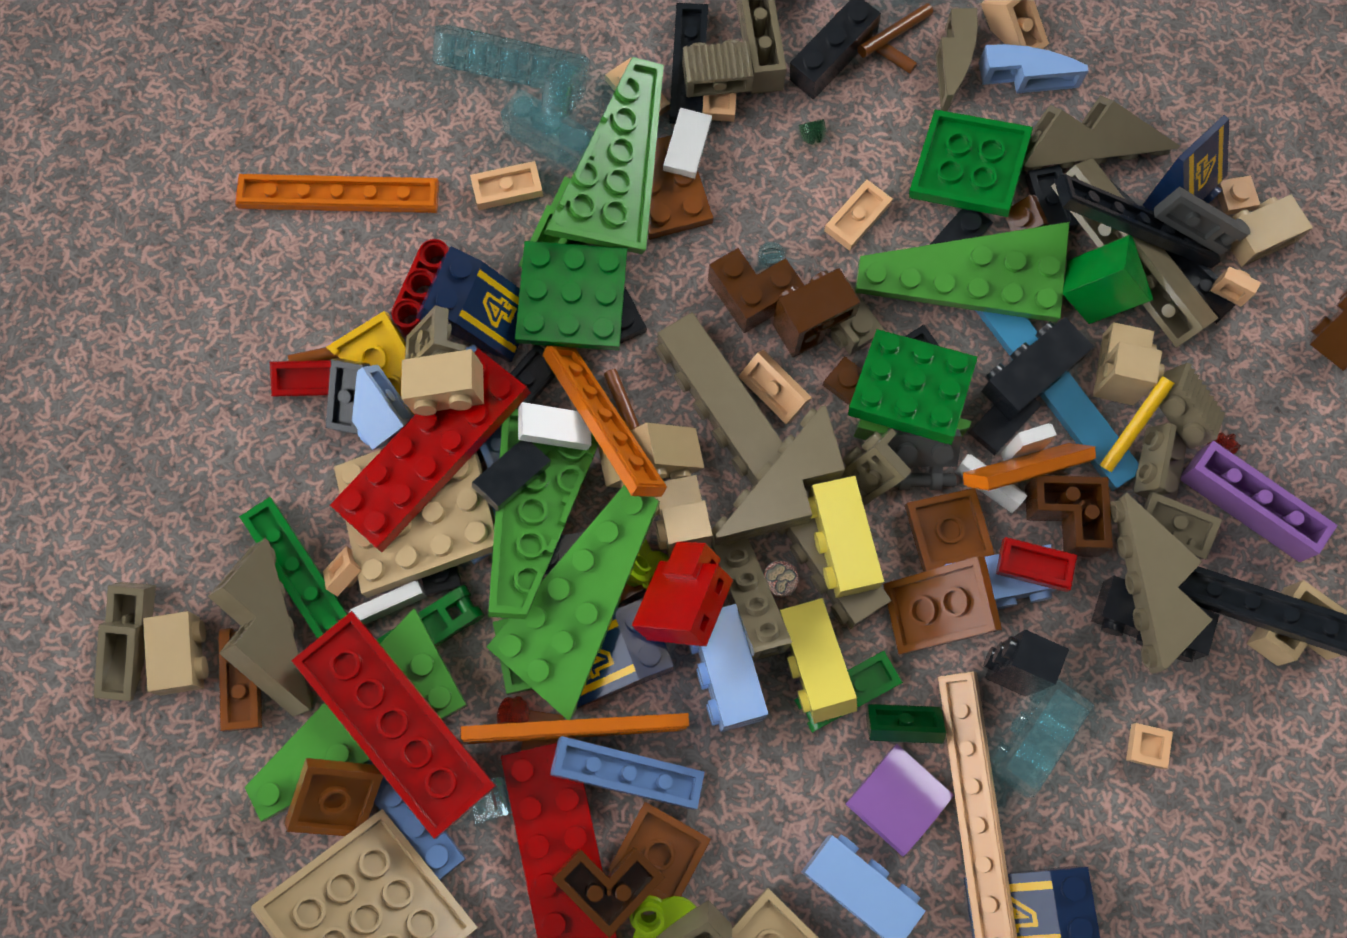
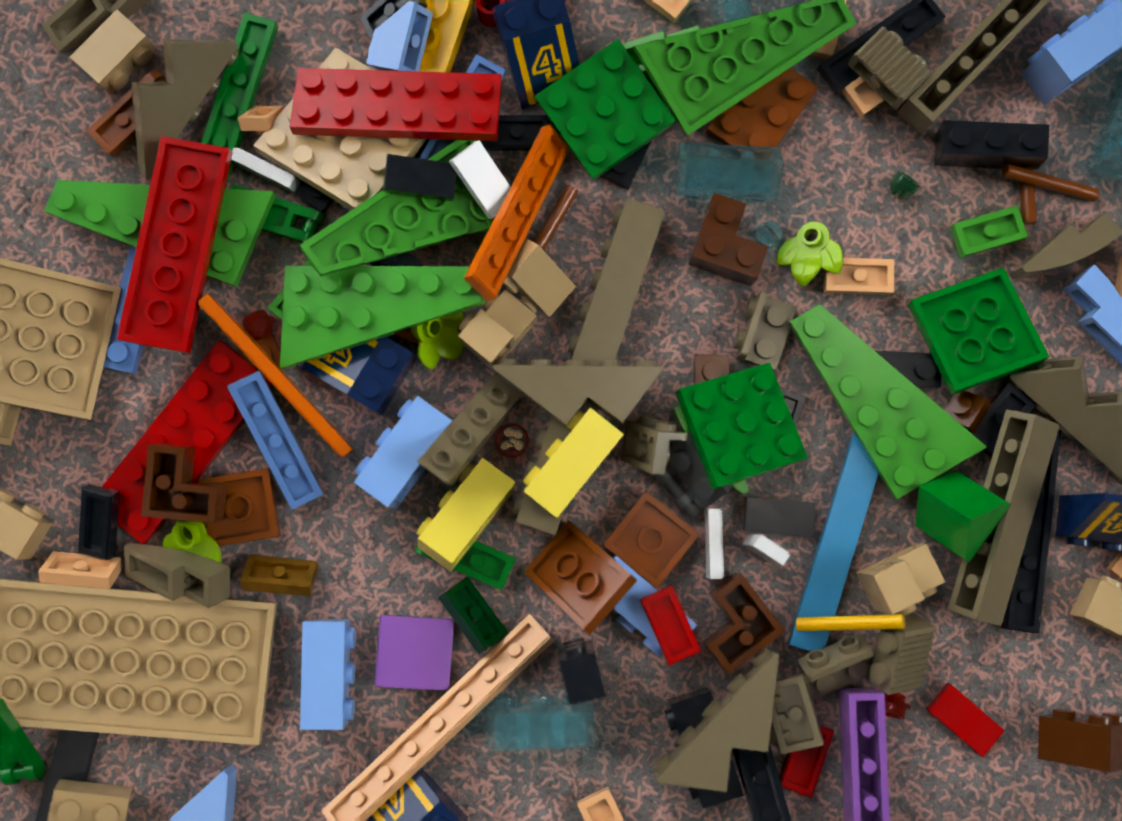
camera: 50 degrees right, 10 degrees up
dark orange plate [285,758,383,836] -> none
tan brick [401,349,484,416] -> none
dark tan bracket [405,305,466,359] -> none
clear light blue tile [472,776,512,824] -> none
red piece [631,542,733,647] -> none
white tile [663,108,712,179] -> none
light nougat plate [738,350,812,424] -> none
reddish brown brick [773,268,861,358] -> none
orange tile [963,443,1096,491] -> none
black brick [981,317,1094,421] -> none
black tile [1054,174,1221,269] -> none
dark grey plate [1154,186,1250,255] -> none
light nougat plate [1210,266,1261,307] -> none
none -> pearl gold plate [240,555,318,597]
none -> clear light blue brick [675,142,784,202]
none -> lime plate [777,221,843,287]
none -> red tile [779,724,834,798]
none -> red tile [926,683,1005,757]
none -> bright green plate [949,205,1028,258]

